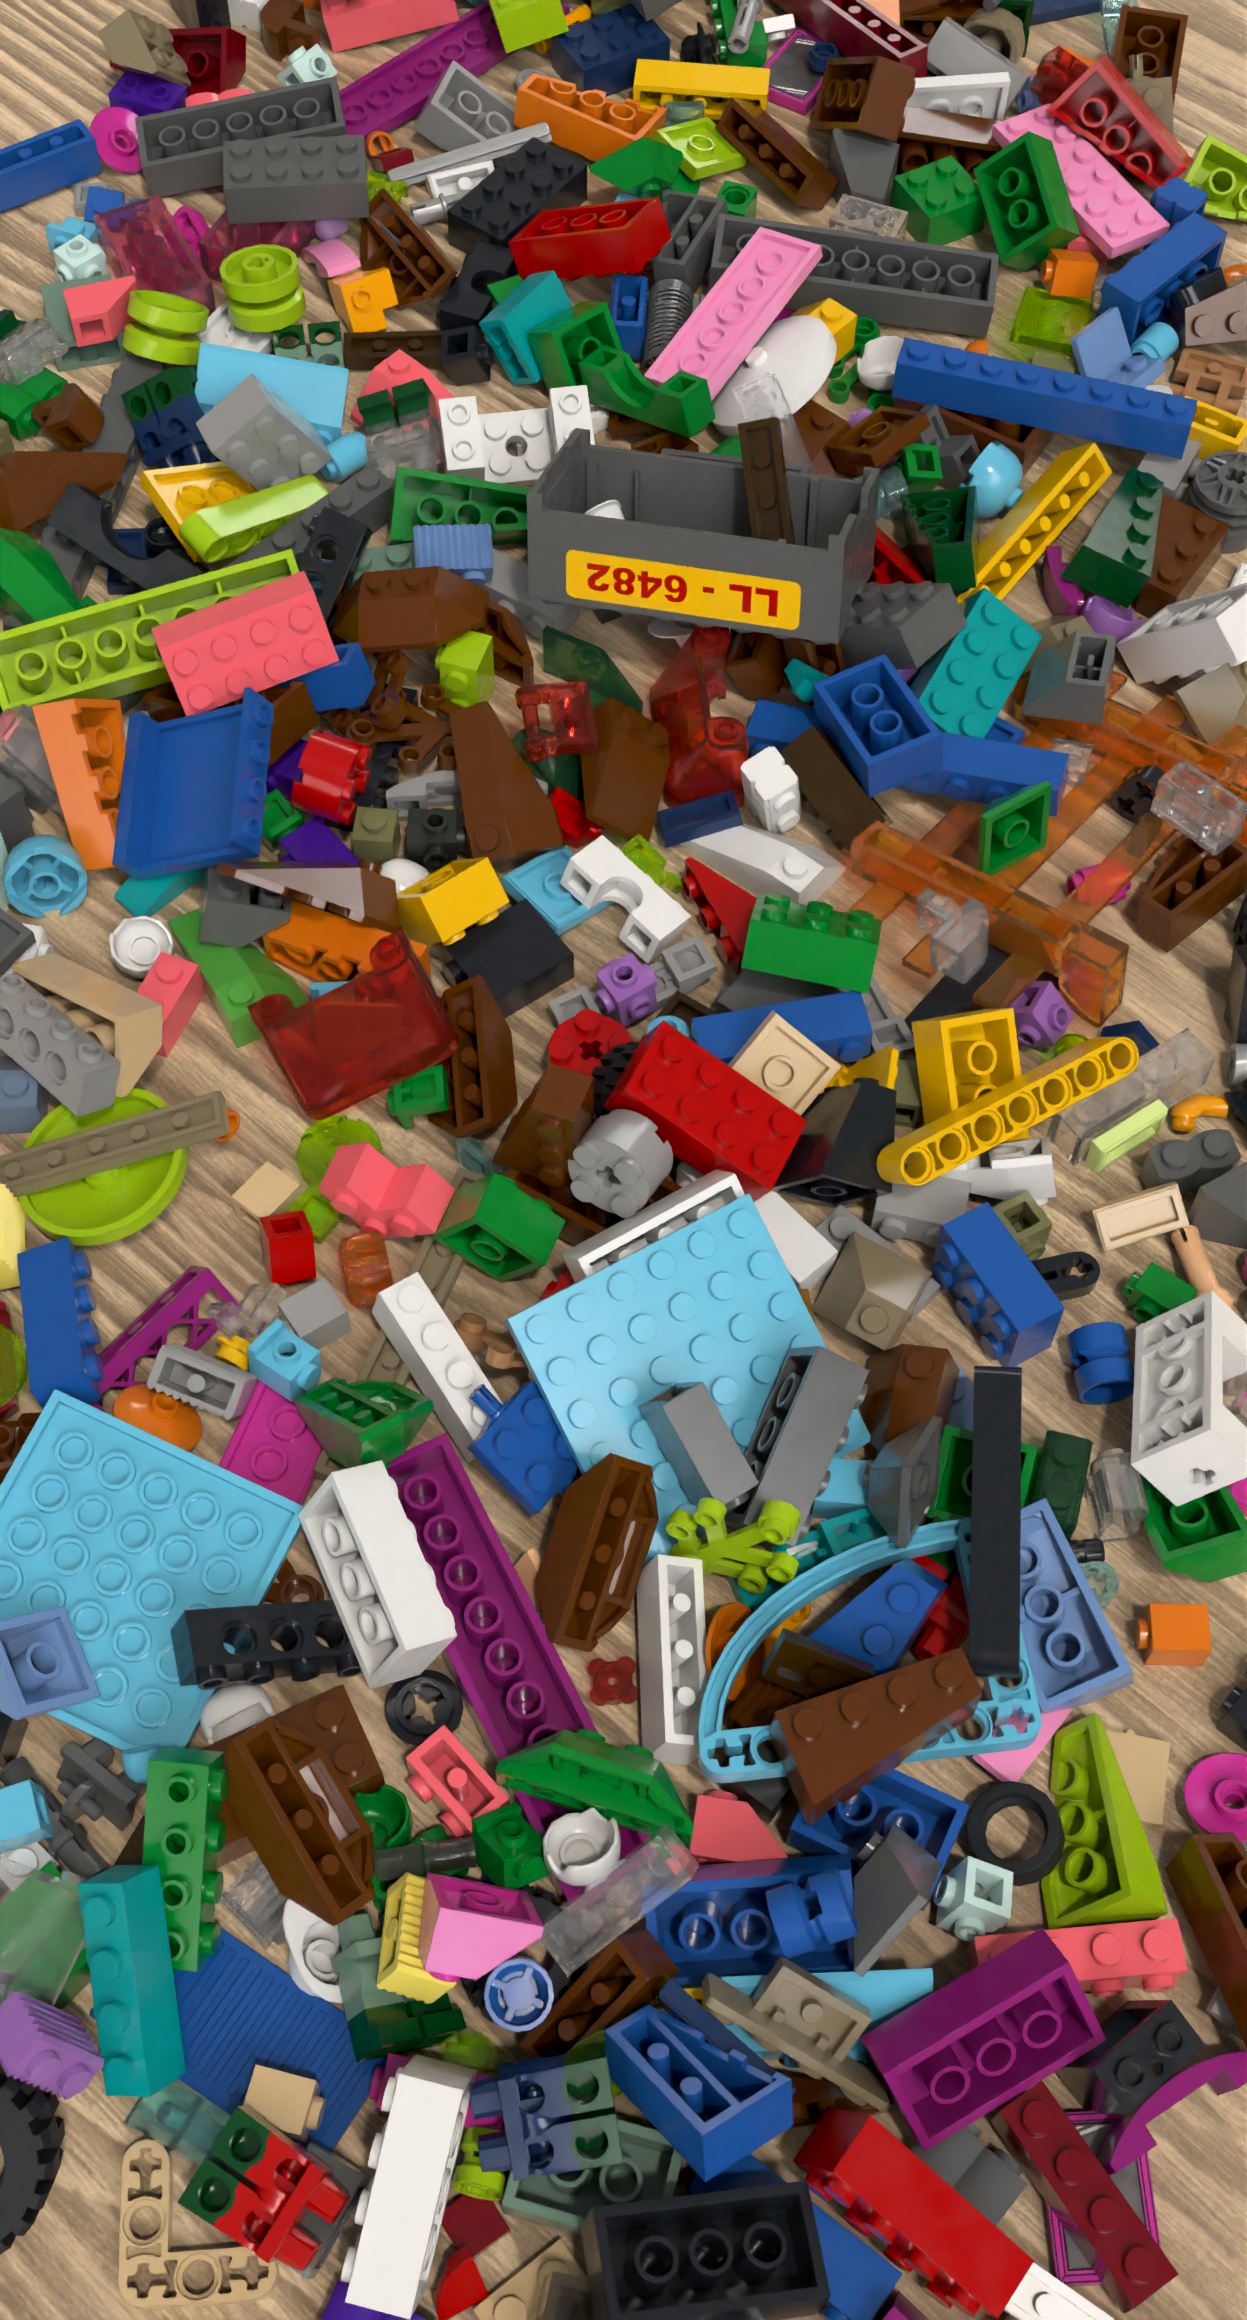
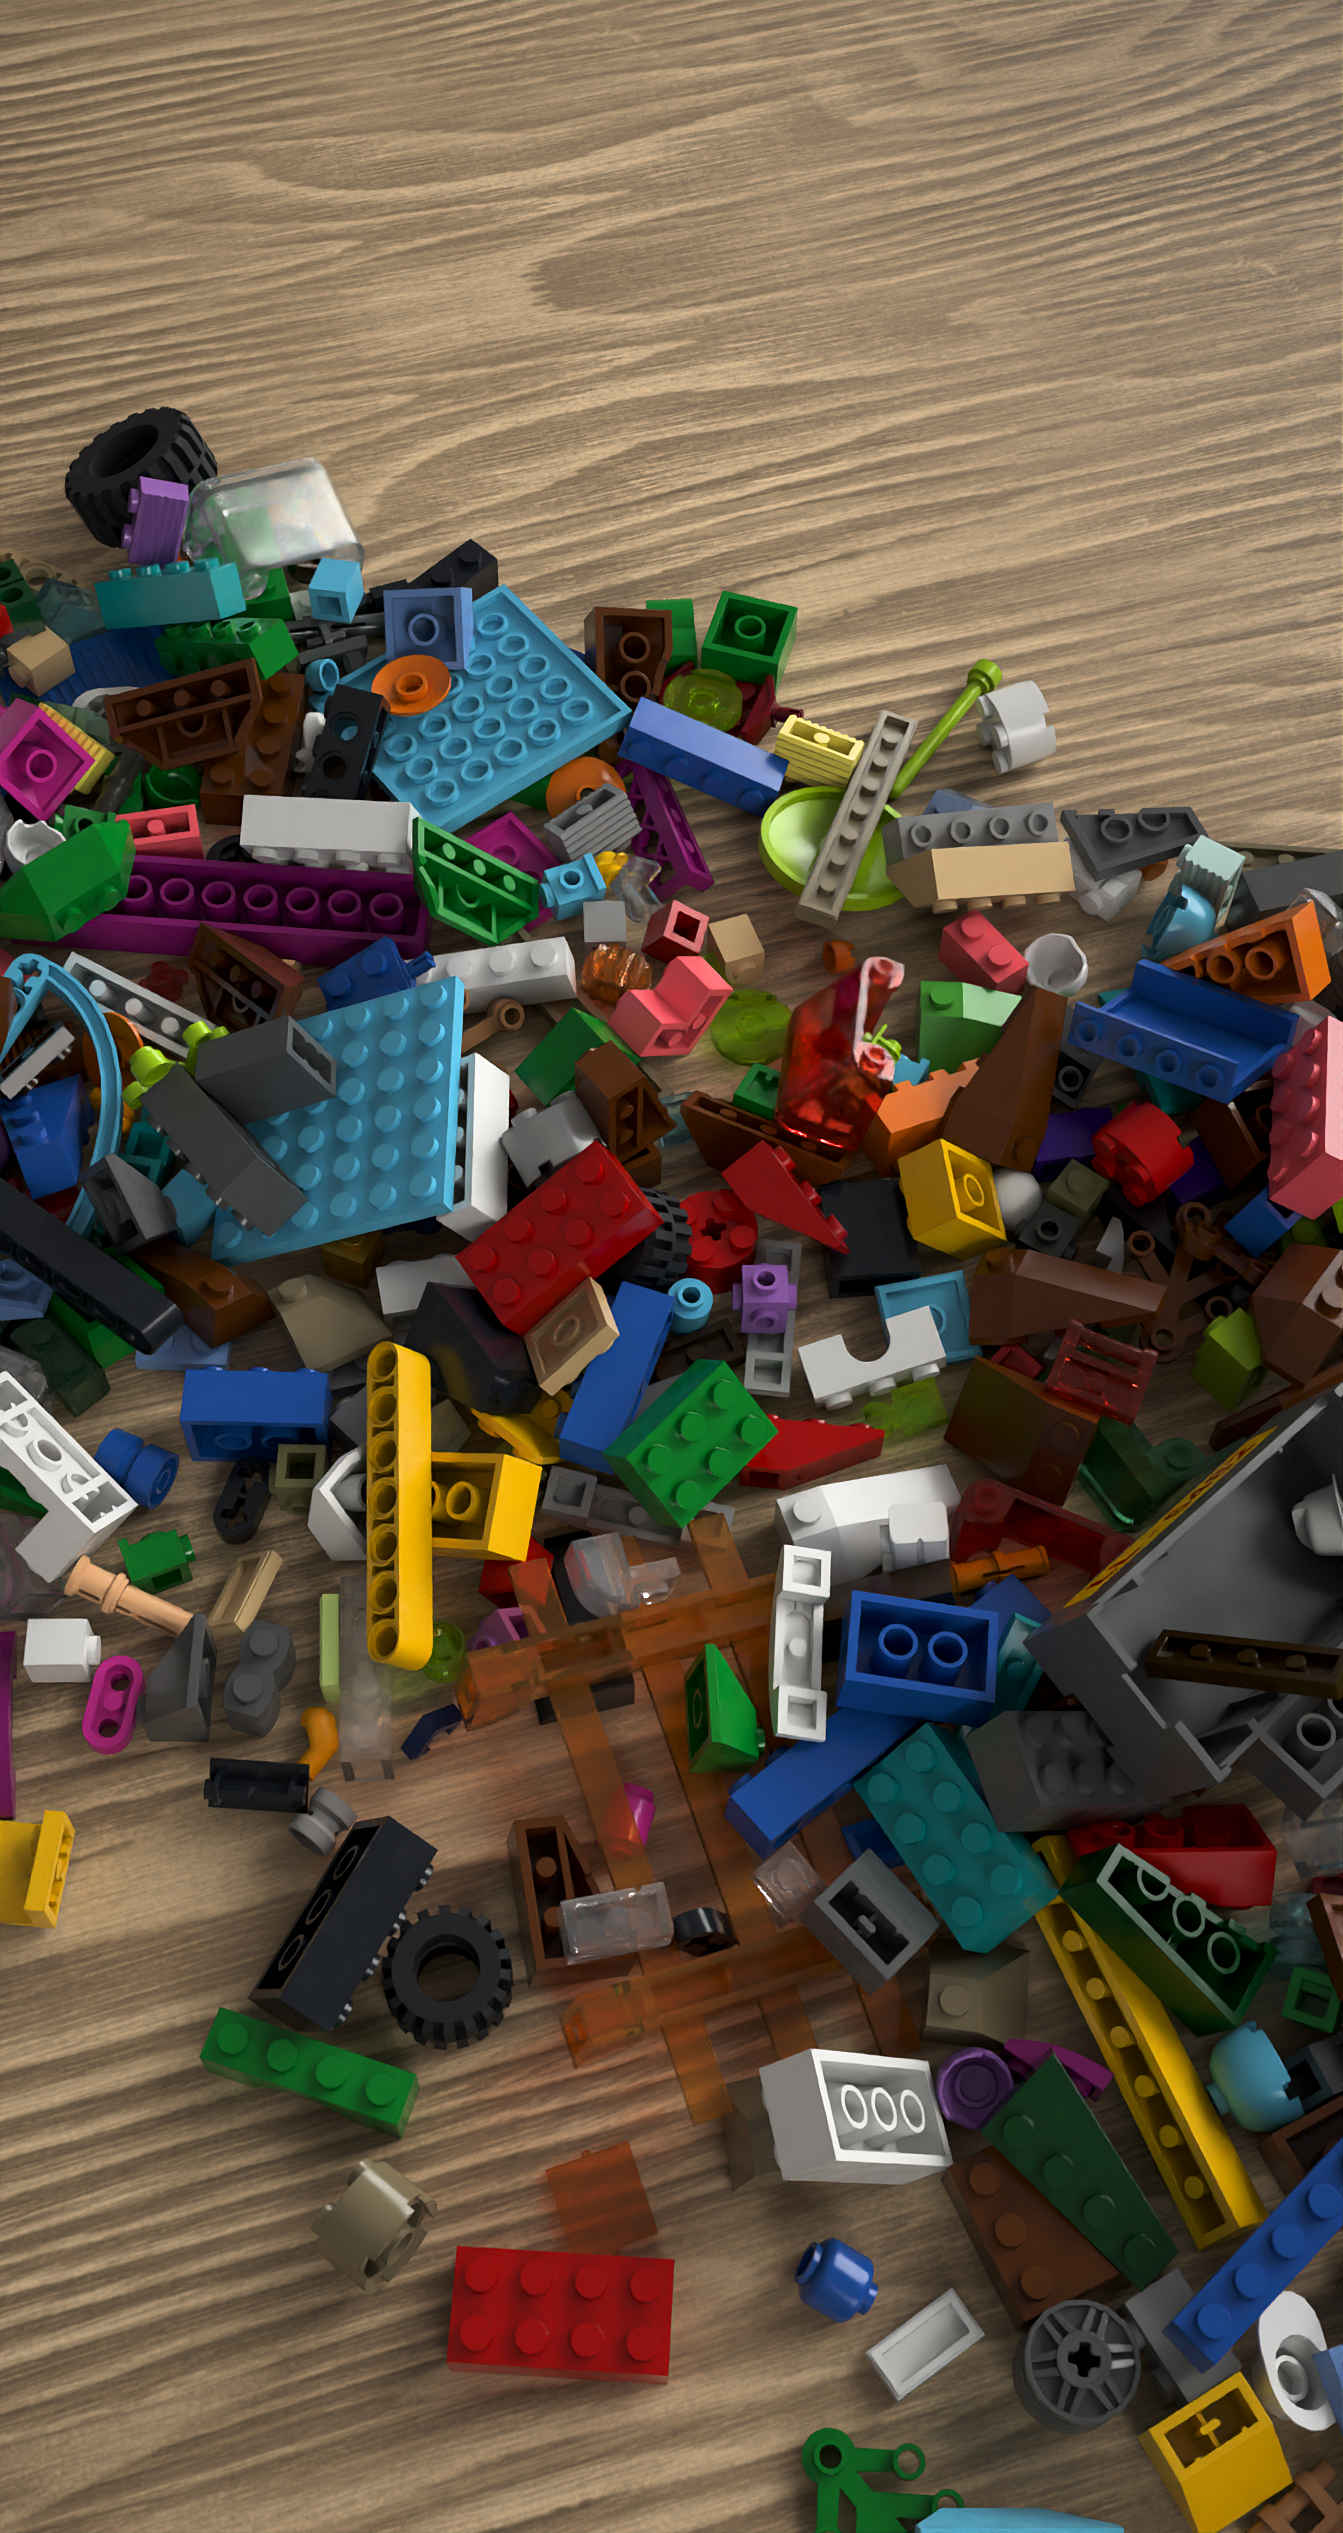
camera: 120 degrees right, 0 degrees up
dark blue tile [656,789,743,848] -> none
none -> orange dish [372,654,451,717]
none -> red slope [721,1140,851,1255]
none -> white slope [769,1544,831,1743]

